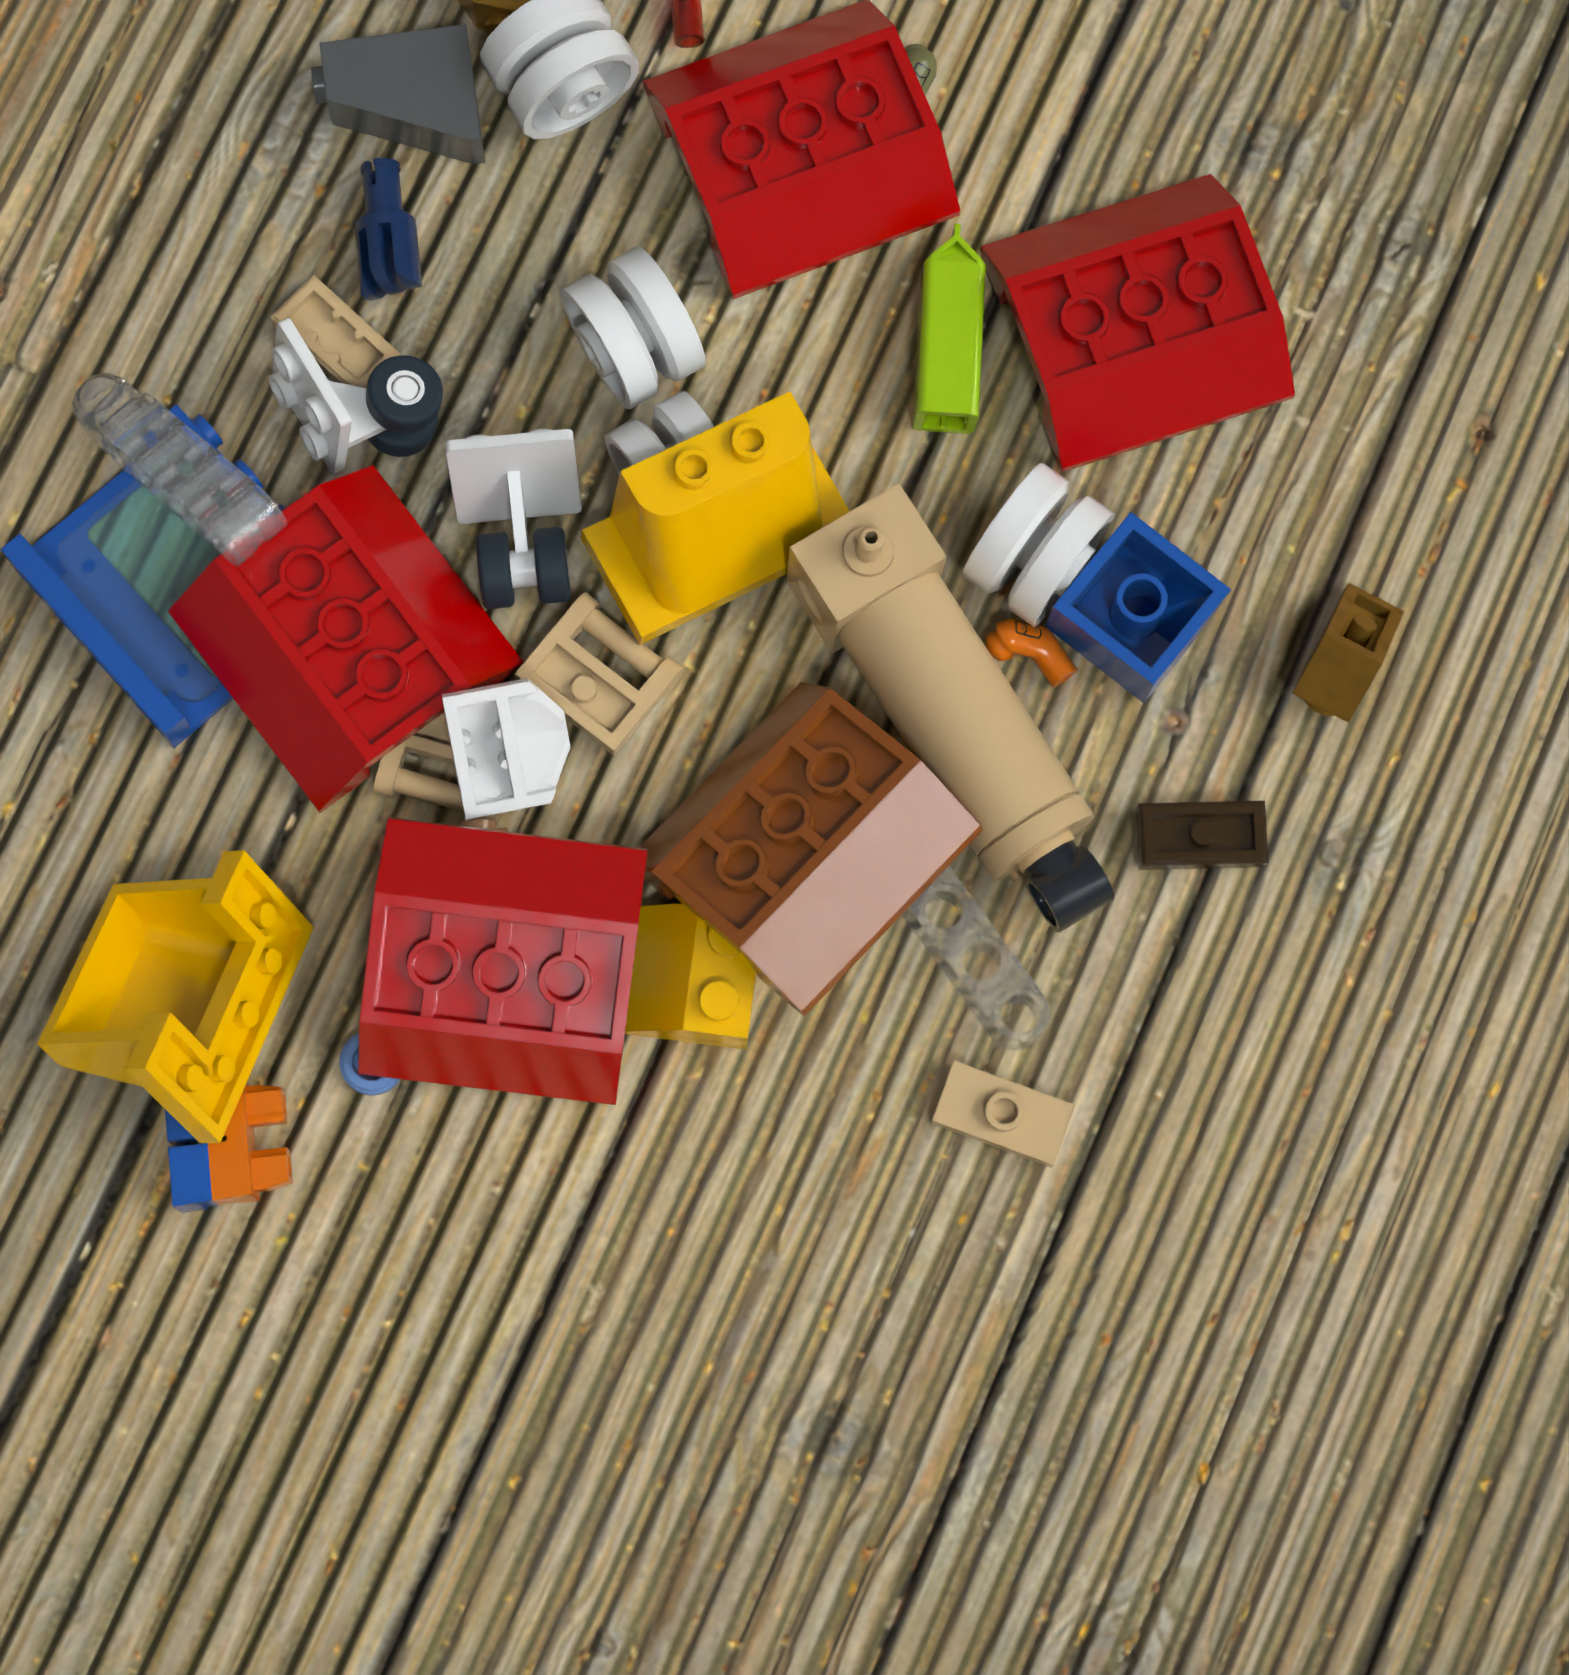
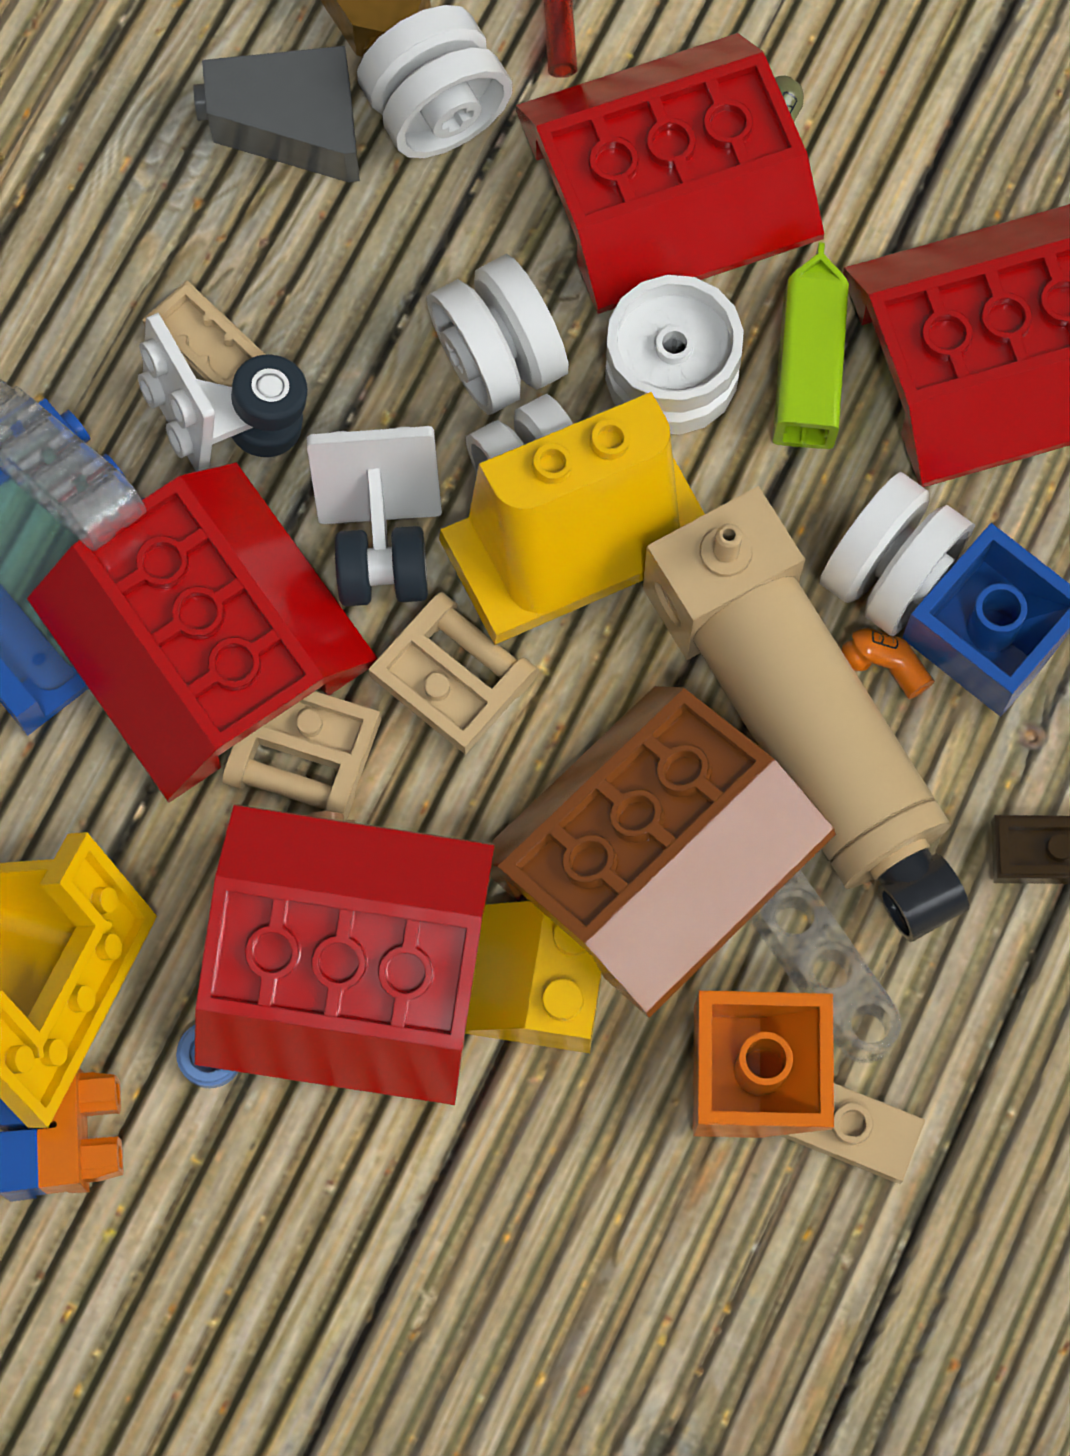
camera: 10 degrees right, 5 degrees down
dark blue arm [355,158,422,301] -> none
white slope [442,678,571,820] -> none
none -> white wheel [605,275,744,435]
none -> orange slope [693,990,834,1138]

